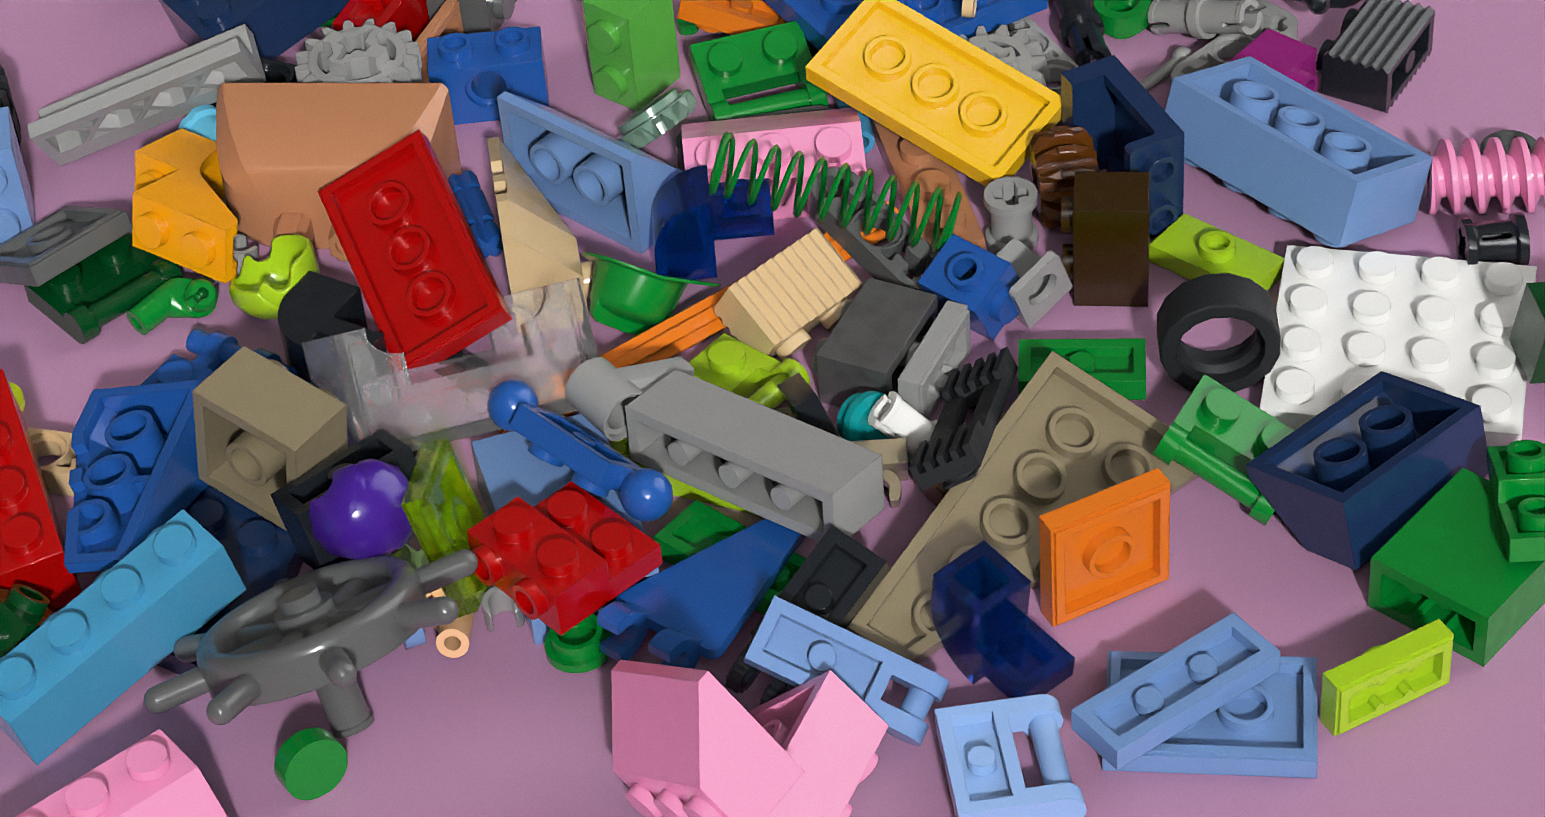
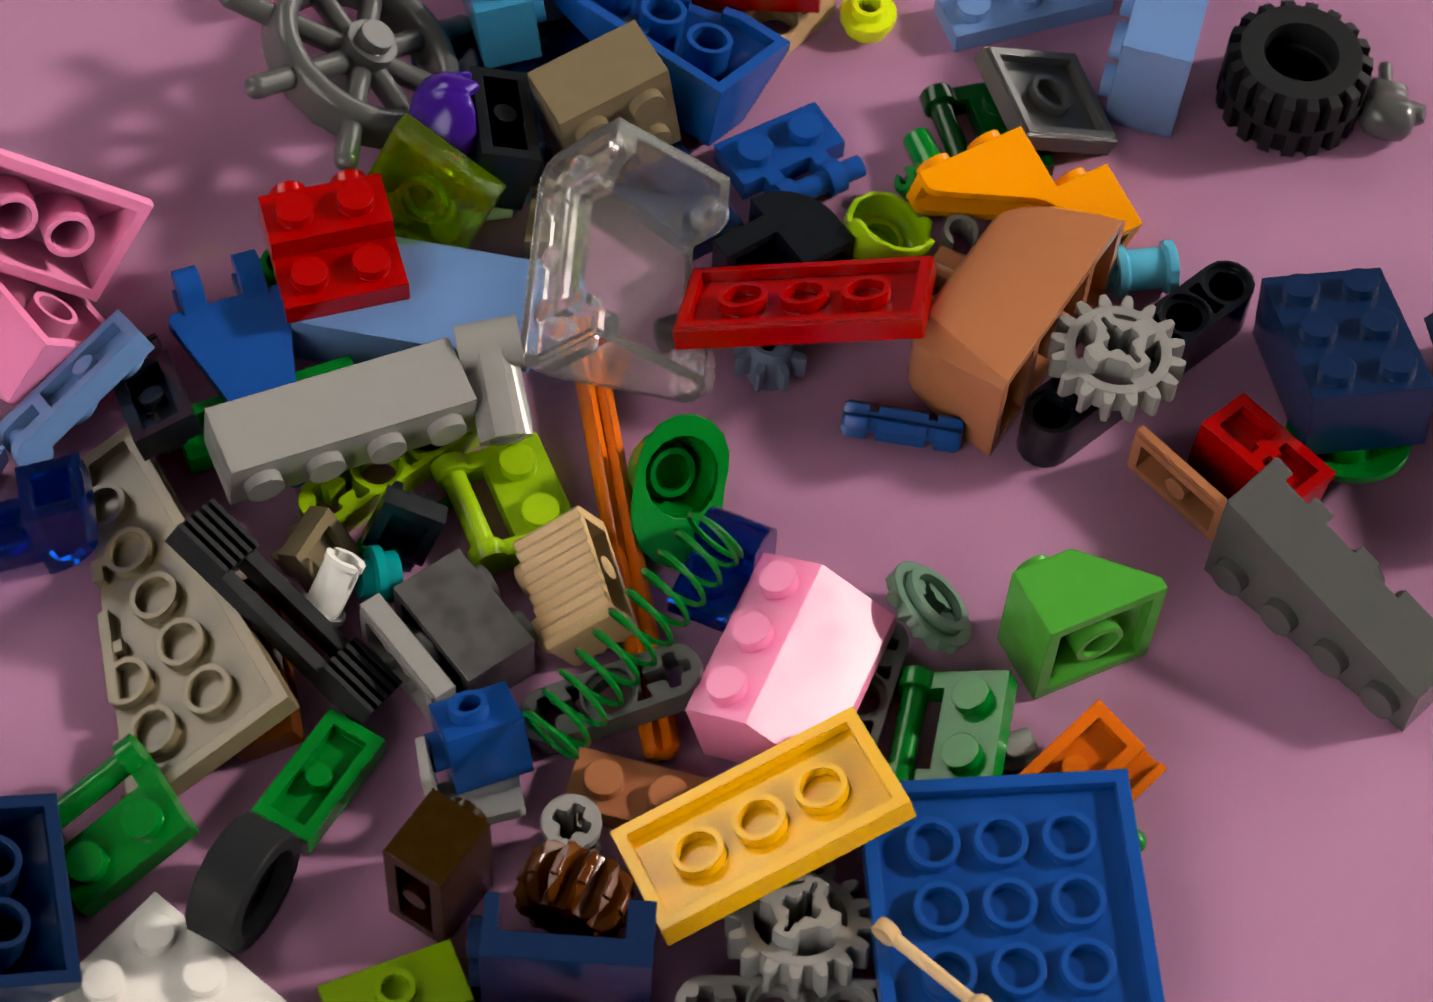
camera: 110 degrees right, 15 degrees up
light grey fence [27,24,267,166] -> none
blue brick [427,26,550,125] -> none
tan wedge [487,137,593,334] -> none
blue plate [487,379,673,522] -> none
medium blue slope [497,91,688,254] -> none
orange plate [1039,468,1171,627] -> none

